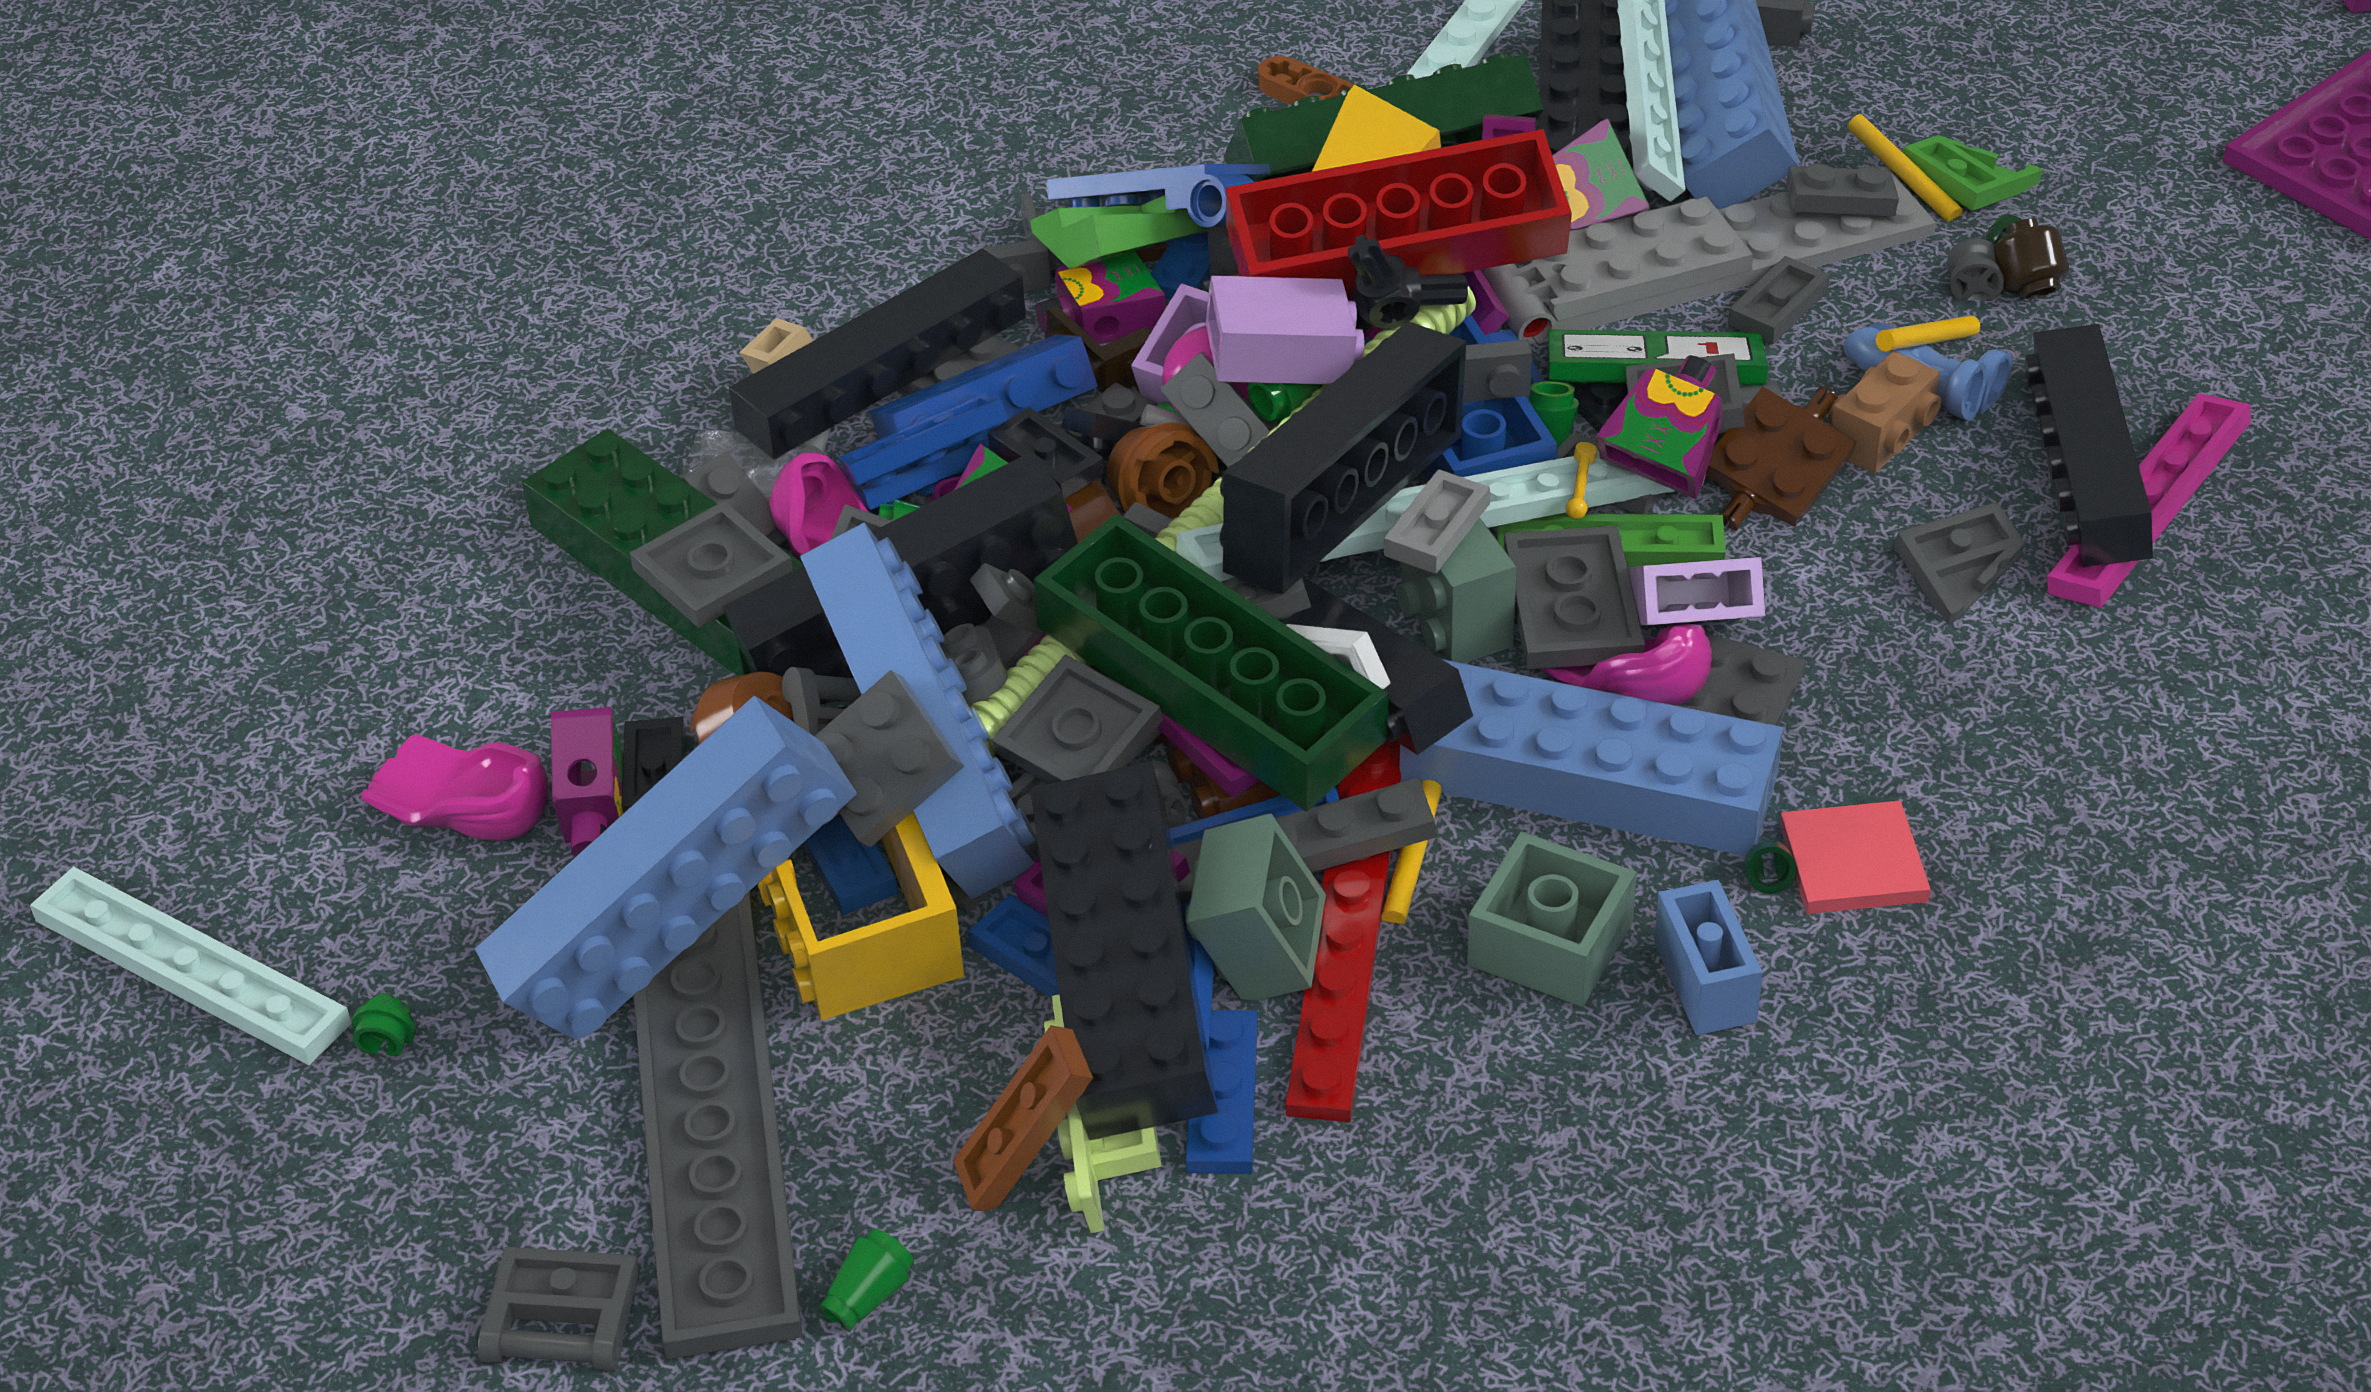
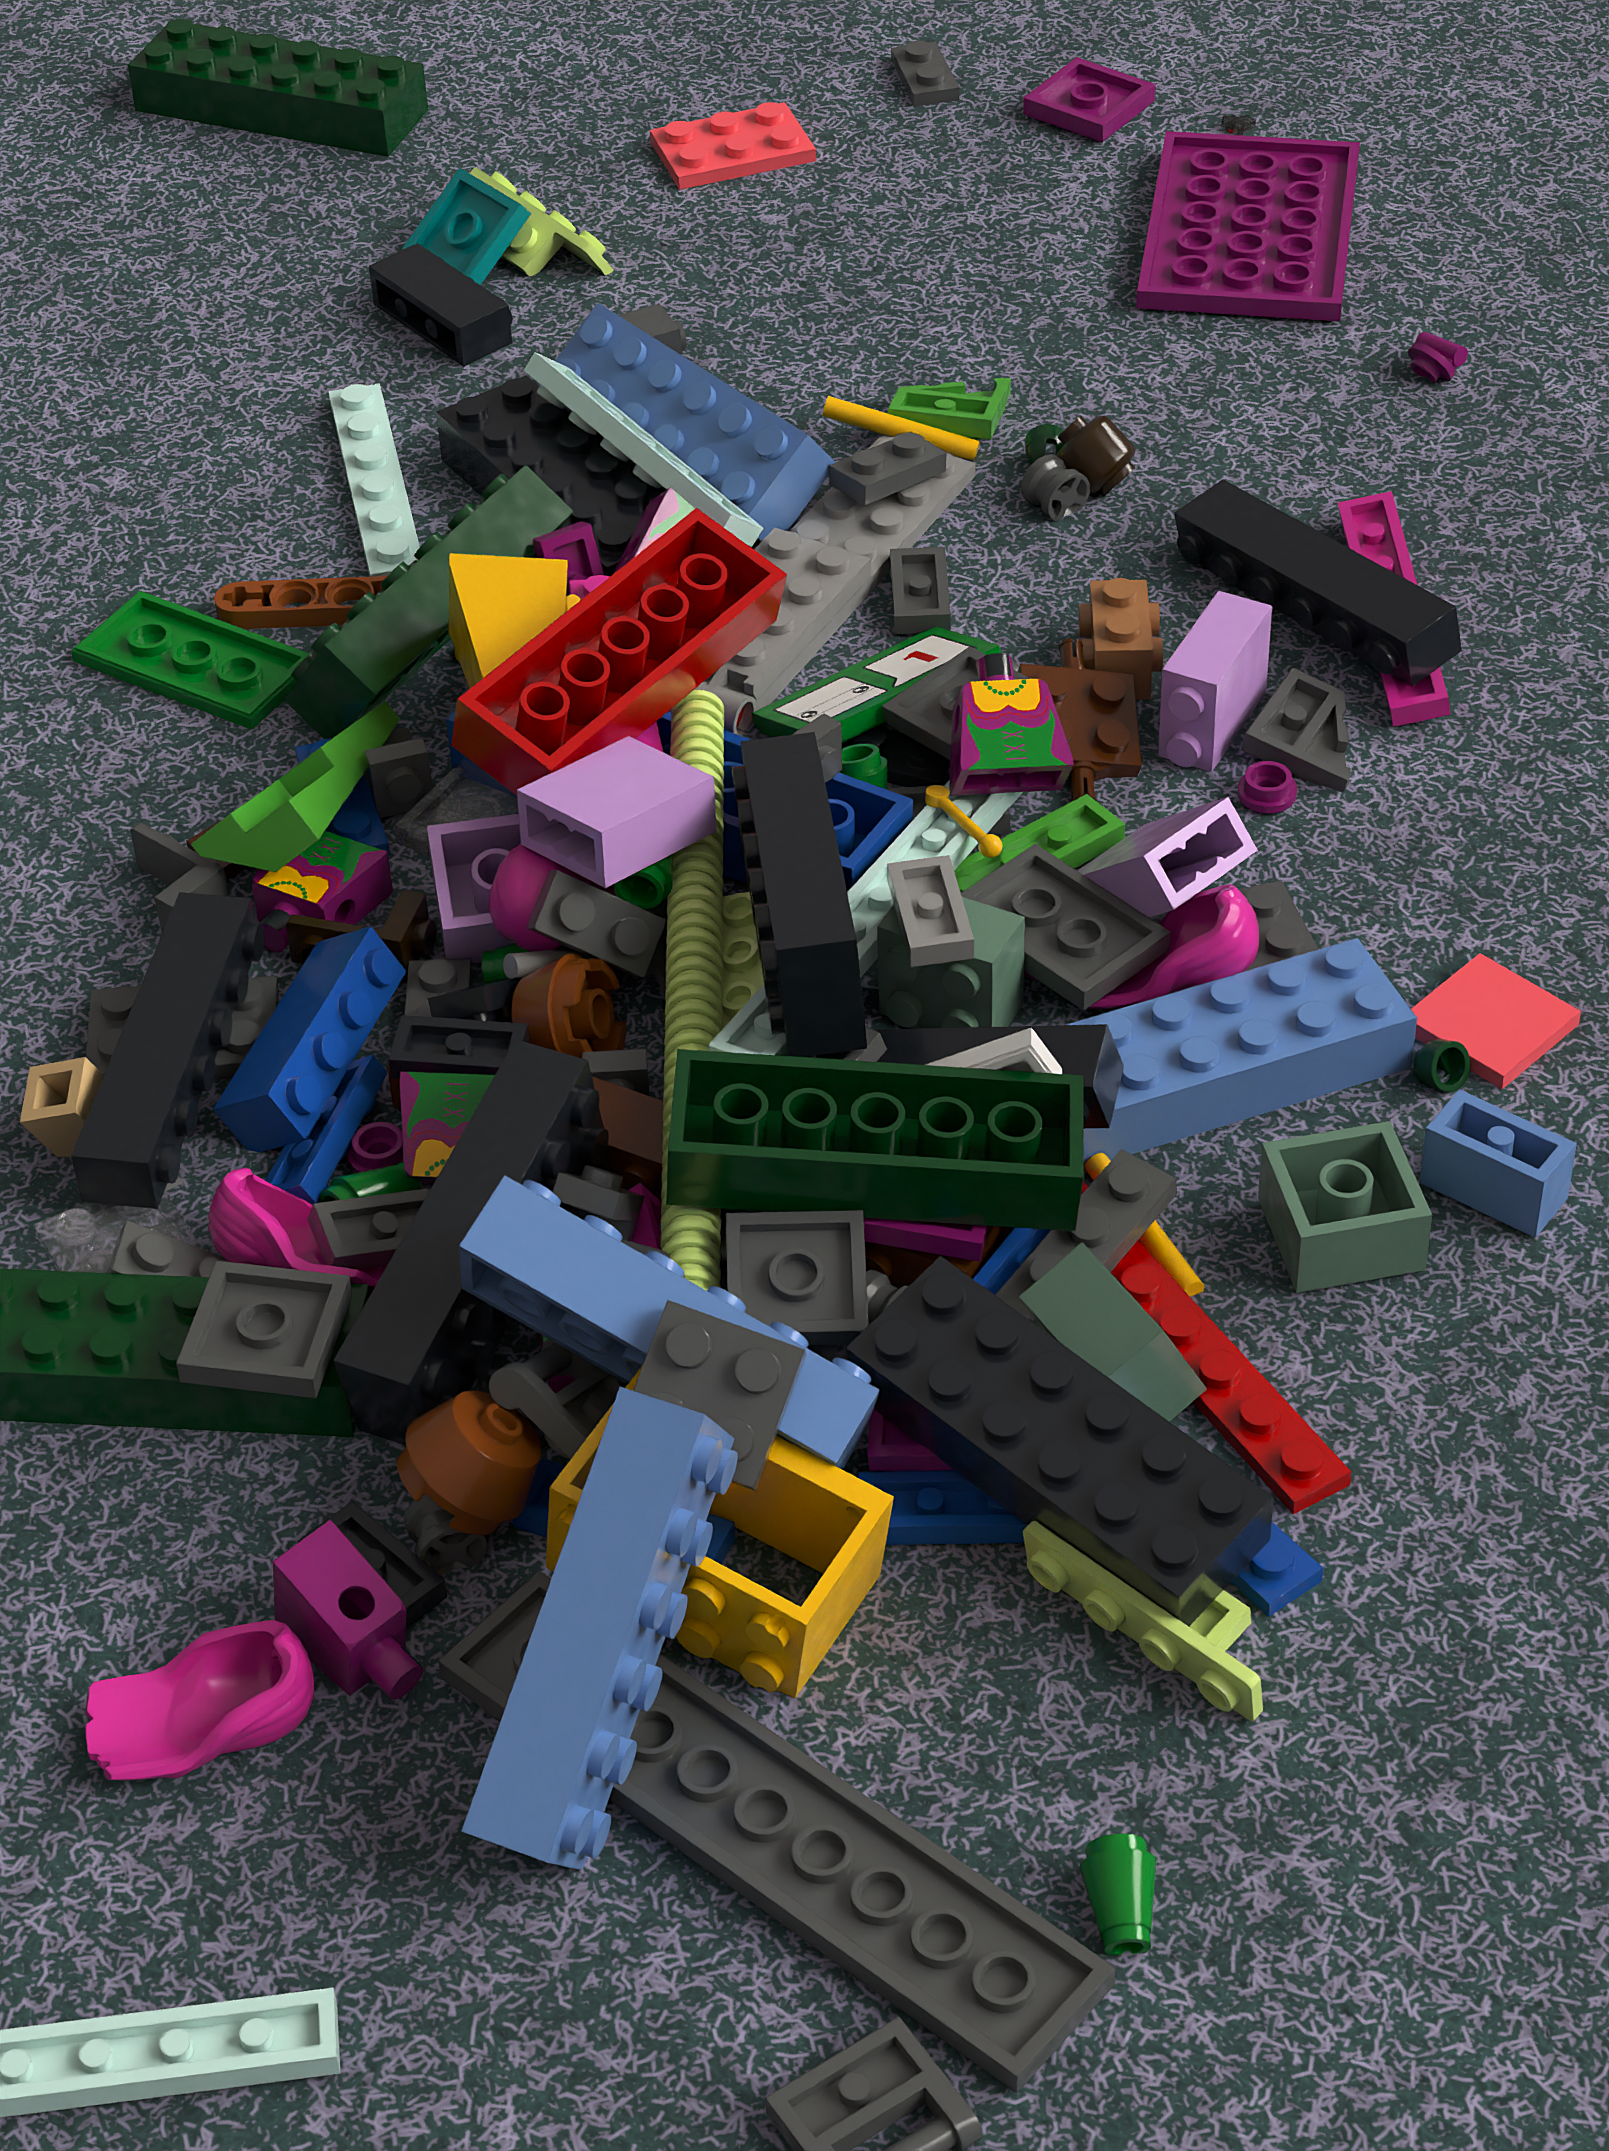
camera: 40 degrees left, 0 degrees up
green plate [352,993,416,1056] -> none
blue plate [838,392,1009,488] -> none
dark orange plate [953,1025,1093,1212] -> none
hinge [1047,164,1270,227] -> none
black bush [1348,235,1468,333] -> none
medium blue piece [1844,322,2012,421] -> none
yellow bar [1876,315,1980,352] -> none
none -> green tile [71,591,310,730]
none -> lavender brick [1158,591,1272,772]
none -> magenta plate [1237,761,1297,813]

